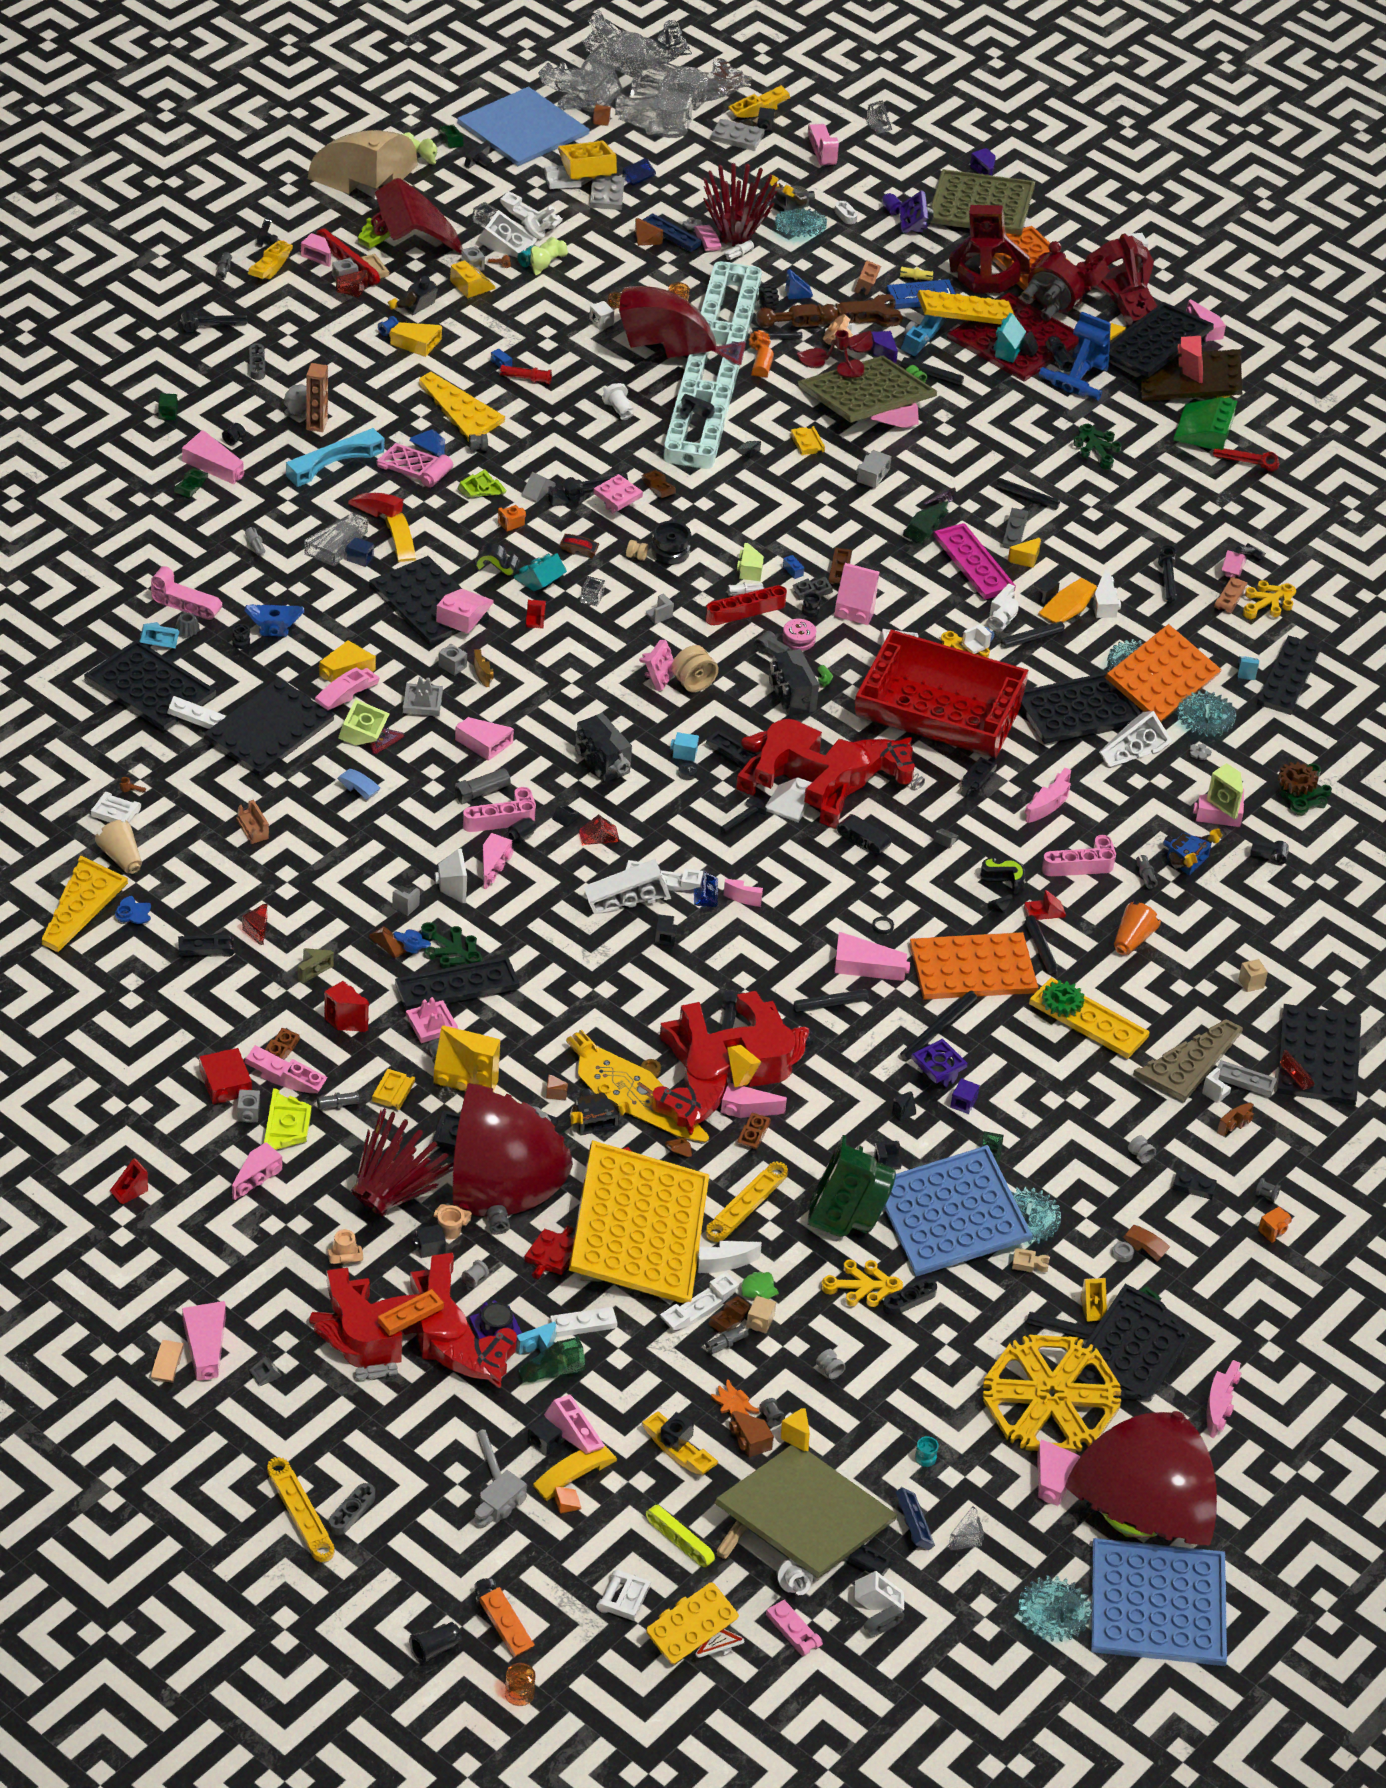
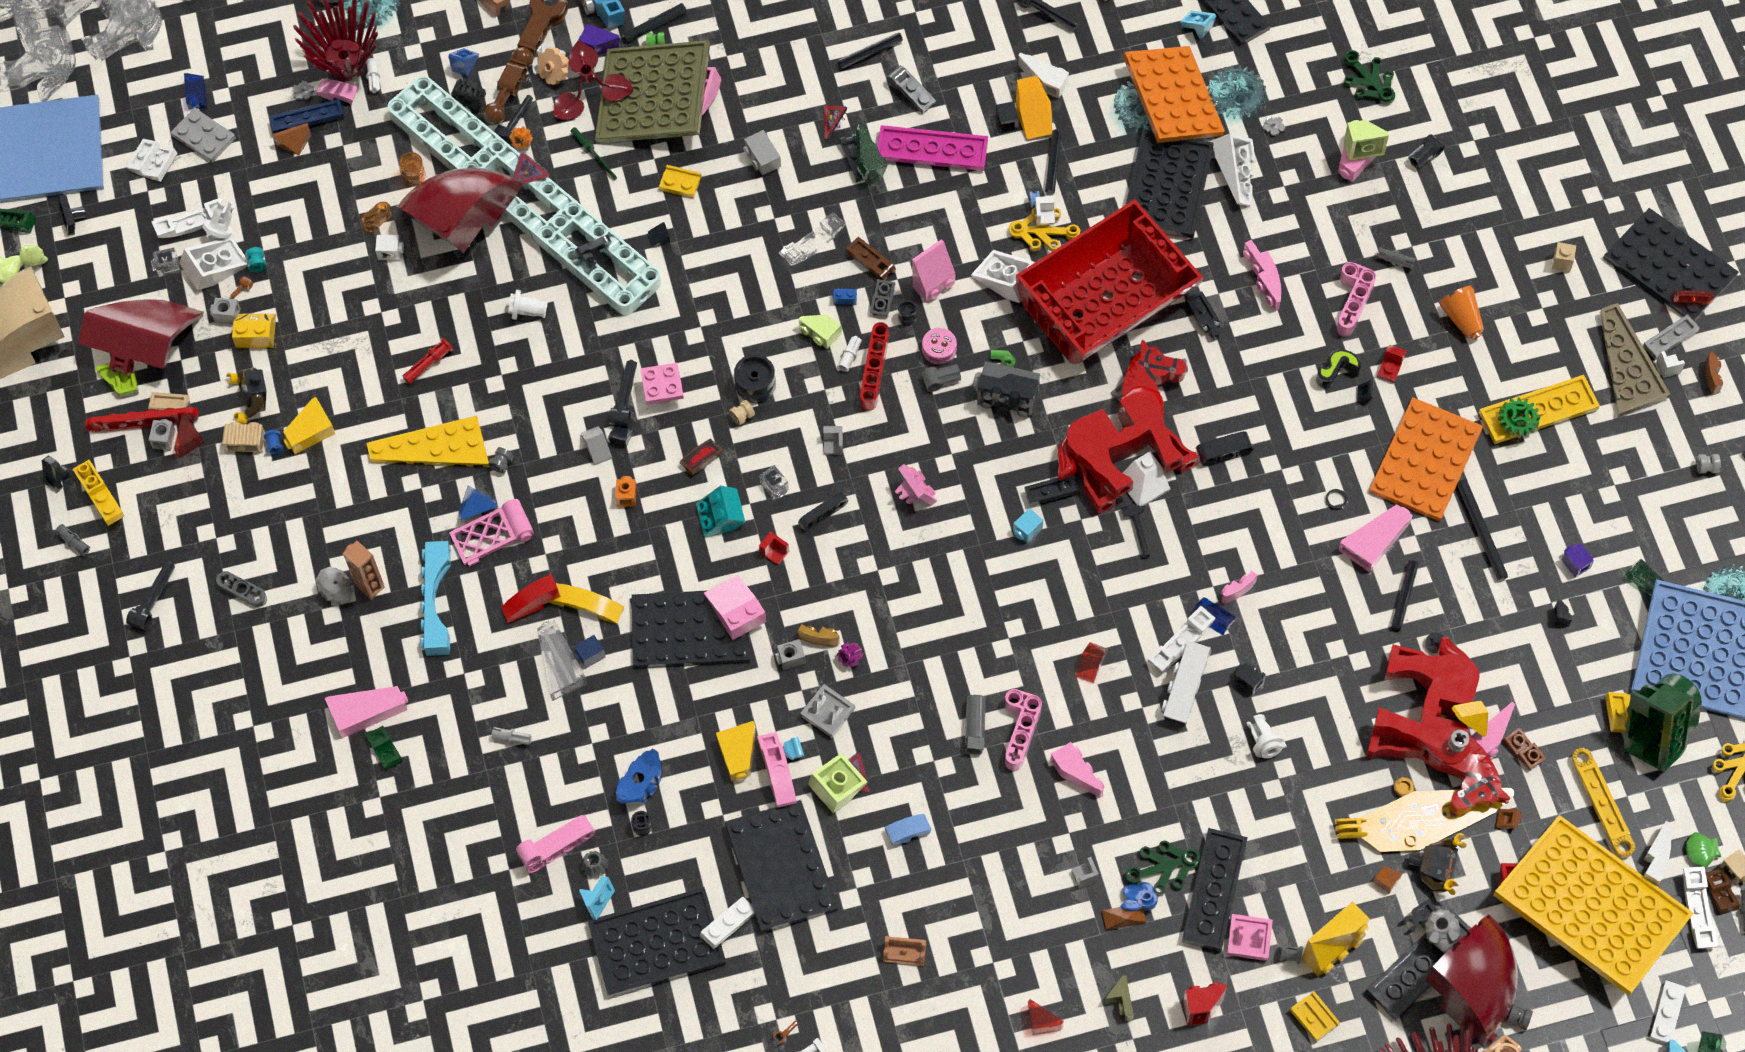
camera: 50 degrees left, 20 degrees up
dark green brick [158,393,178,420] -> none
black wheel [222,423,246,446] -> none
bright pink slope [301,233,331,267] -> none
white slope [435,849,467,903] -> none
bright pink slope [455,717,514,761] -> none
lime slope [457,469,507,497] -> none
black animal [474,543,520,576] -> none
blue piece [490,348,512,368] -> none
black brick [508,818,536,843] -> none
red plate [524,1226,574,1279] -> none
yellowish green animal [530,237,568,275] -> none
black slope [552,805,581,827] -> none
yellow slope [558,141,617,180] -> none
black piece [575,713,632,783] -> none
dark orange slope [593,105,611,126] -> none
reddish brown slope [641,470,676,498] -> none
tan wheel [671,645,719,692] -> none
black tile [678,763,697,780] -> none
black axle [721,989,744,1031] -> none
orange brick [751,347,774,378] -> none
black panel [874,1141,902,1170] -> none
dark purple piece [911,1038,968,1087] -> none
dark grey slope [934,829,959,848] -> none
white plate [988,583,1018,632] -> none
yellow slope [1008,538,1041,568] -> none
black axle [1025,915,1058,974] -> none
torso [1163,829,1222,876] -> none
reddish brown gear [1278,762,1319,795] -> none
none -> tan brick [222,422,265,452]
none -> dark green sword [570,127,617,180]
none -> clear slope [779,212,846,265]
none -> medium azure plate [783,737,804,760]
none -> black beam [798,492,849,531]
none -> magenta gear [837,642,863,667]
none -> white piece [1247,714,1287,758]
none -> light grey bush [1448,730,1469,753]

